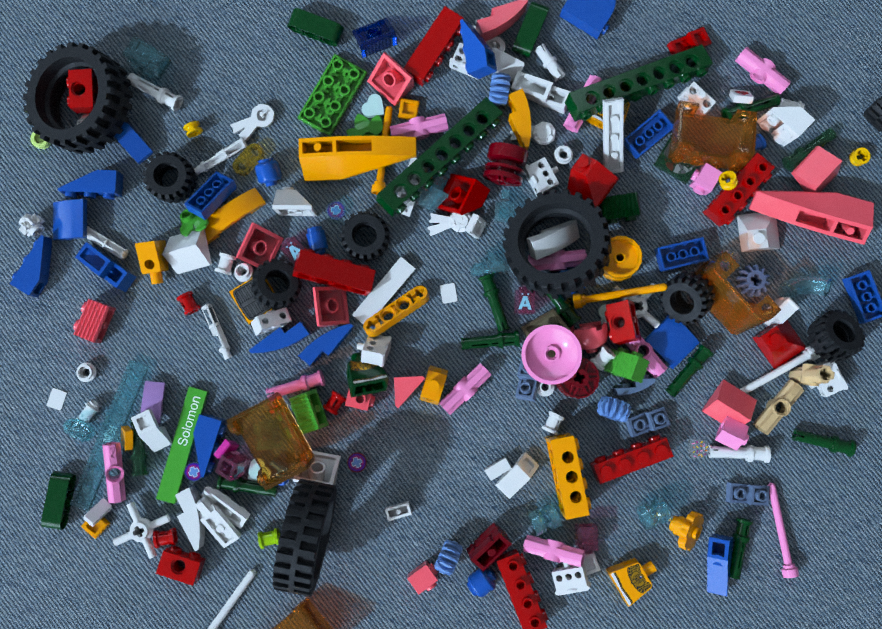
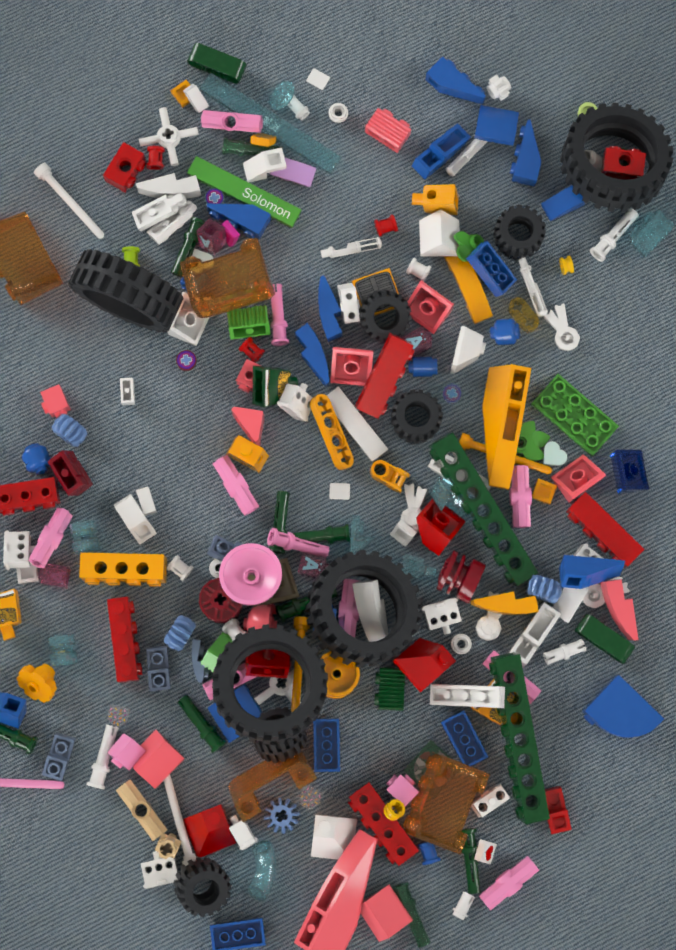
camera: 100 degrees right, 5 degrees down
white plate [234,263,254,282] -> none
dark green beam [287,8,344,47] -> none
white slope [757,106,815,146] -> none
dark green pin [792,429,856,457] -> none
none -> black tyre [212,624,328,744]
none -> bright pink pin [267,528,329,559]
none -> light orange piece [370,460,410,493]

